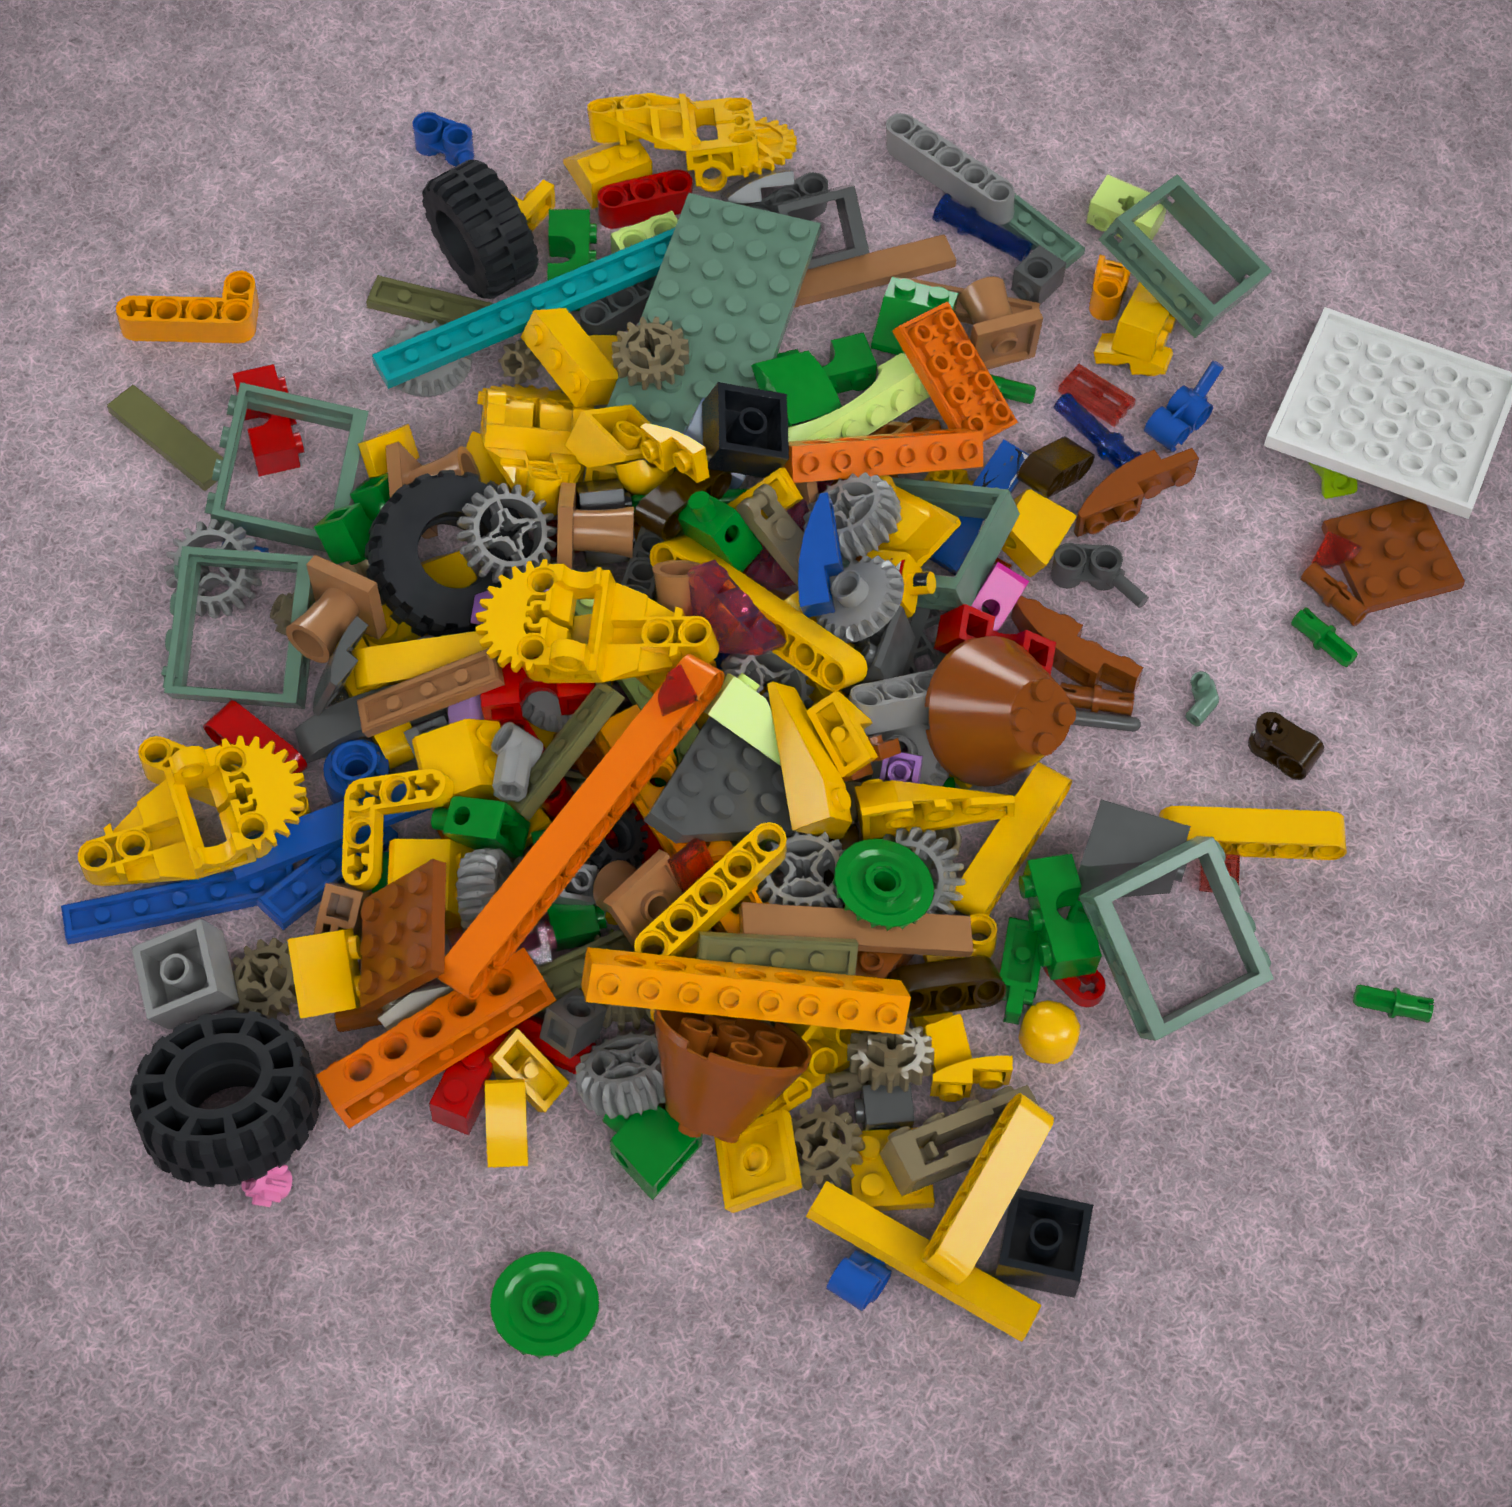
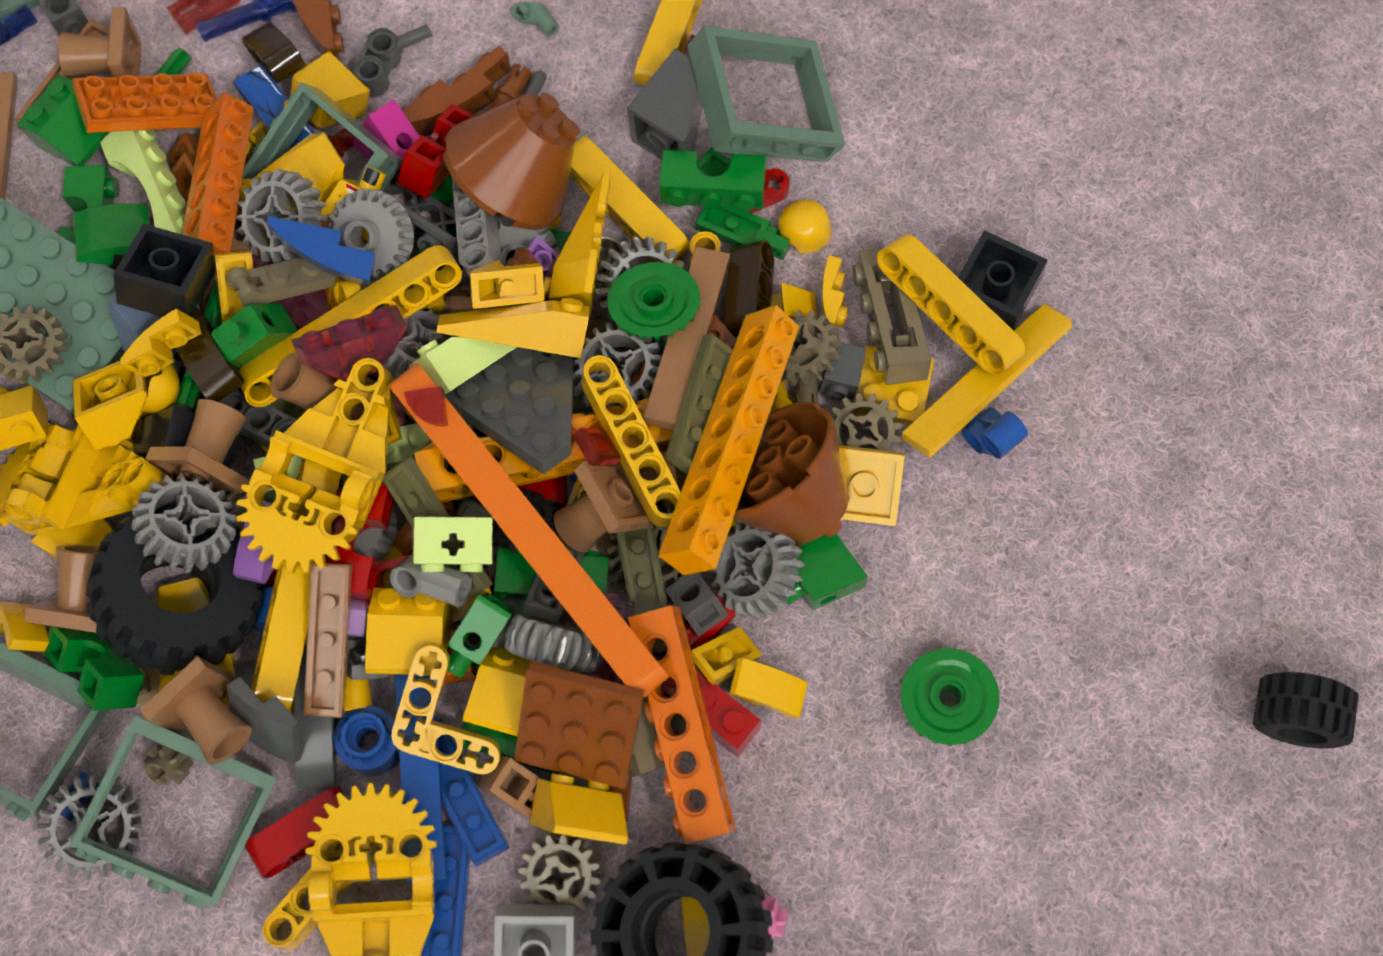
camera: 65 degrees left, 10 degrees up
none -> yellowish green brick [413,517,492,572]

